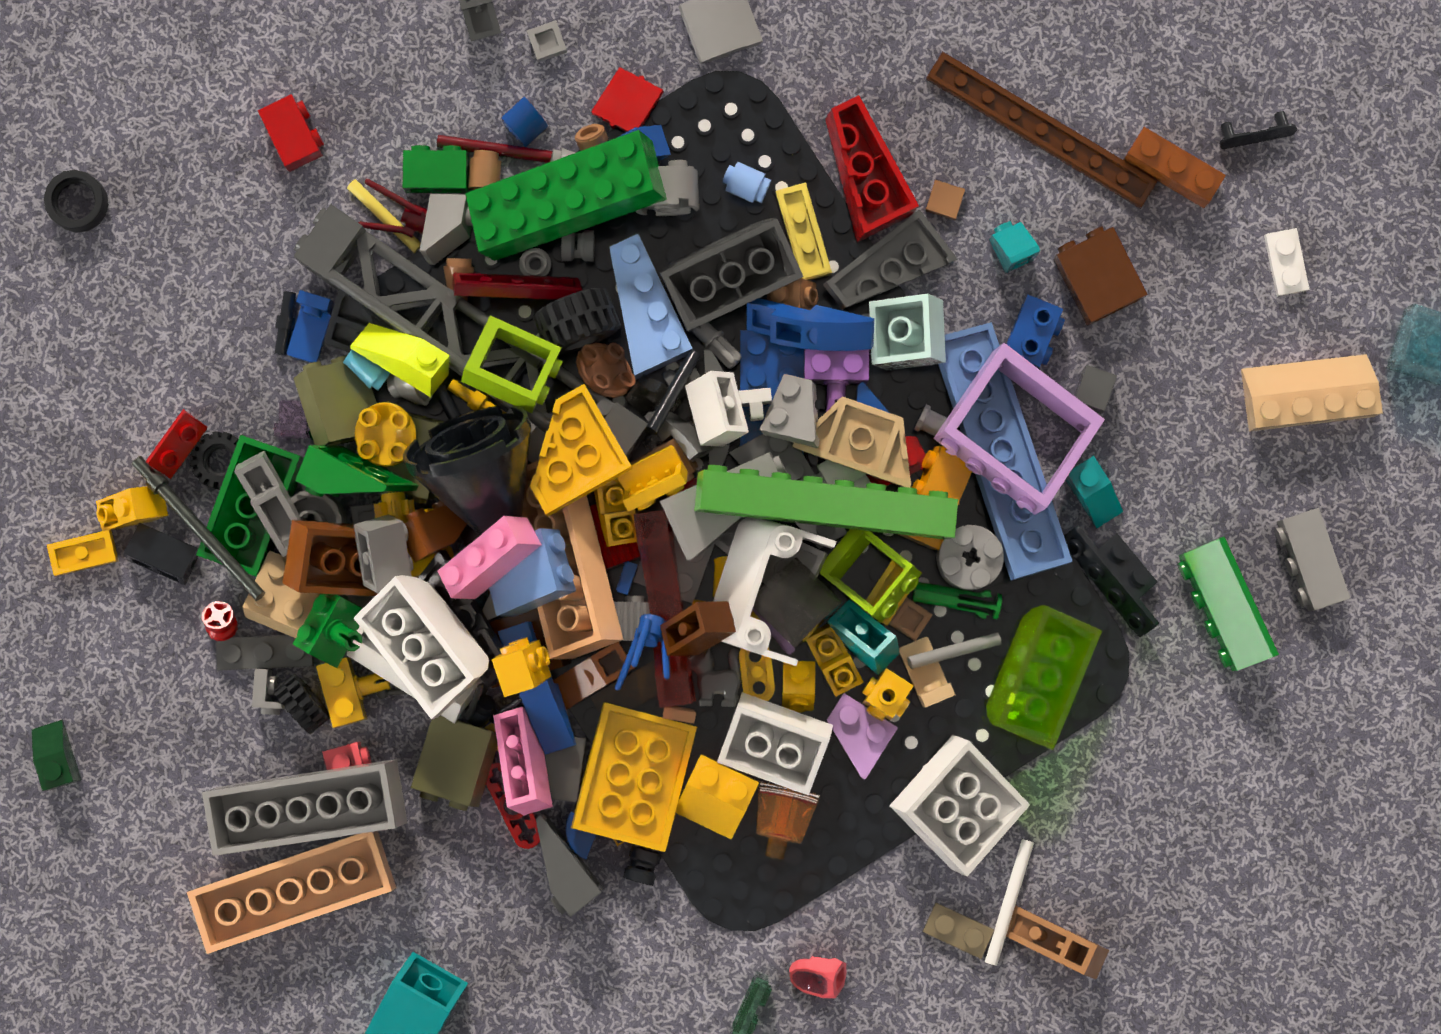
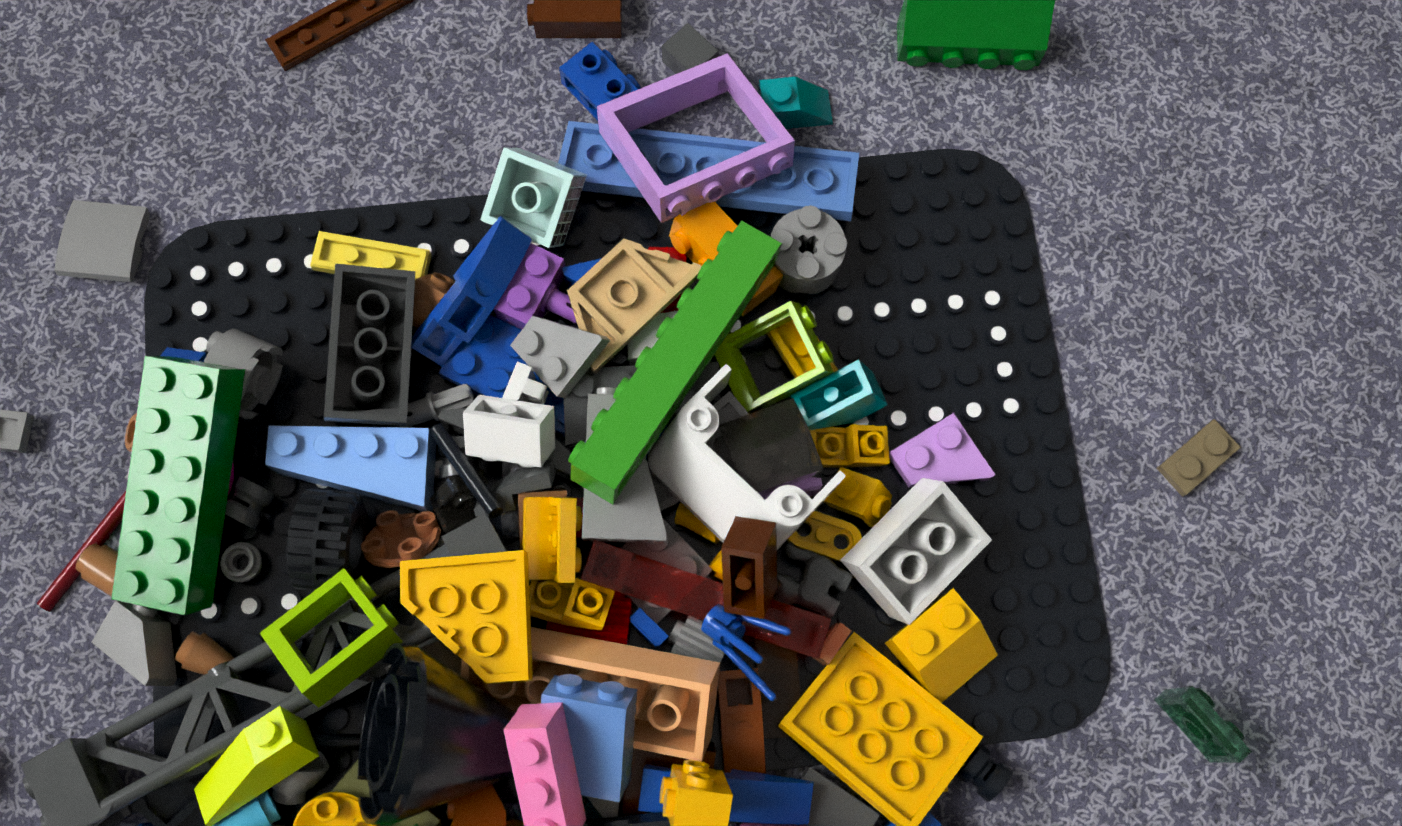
camera: 70 degrees left, 10 degrees down
light yellow bar [347,179,421,253] -> none
dark red plant [358,179,427,238] -> none
green brick [402,145,469,193] -> none
yellow bar [447,379,507,414] -> none
dark red tile [452,273,583,300] -> none
blue brick [501,97,548,147] -> none
red piece [591,67,664,132] -> none
light blue brick [722,162,772,203] -> none
clear orange torso [756,781,820,860] -> none
coral rock [789,956,847,998] -> none
dark grey wing [823,209,958,310] -> none
red wedge [825,95,919,243] -> none
yellow brick [862,668,914,721] -> none
medium nougat tile [889,597,933,641] -> none
white slope [890,735,1030,877] -> none
tan bracket [899,637,955,708] -> none
light grey bar [907,632,1001,669] -> none
green piece [912,581,1002,620] -> none
light grey bush [914,404,947,436] -> none
medium nougat tile [925,180,965,220] -> none
white bar [985,839,1034,966] -> none
clear neon green windscreen [986,605,1102,750] -> none
teal slope [989,221,1041,274] -> none
medium nougat slope [1006,905,1109,979] -> none
black bracket [1064,525,1159,637] -> none

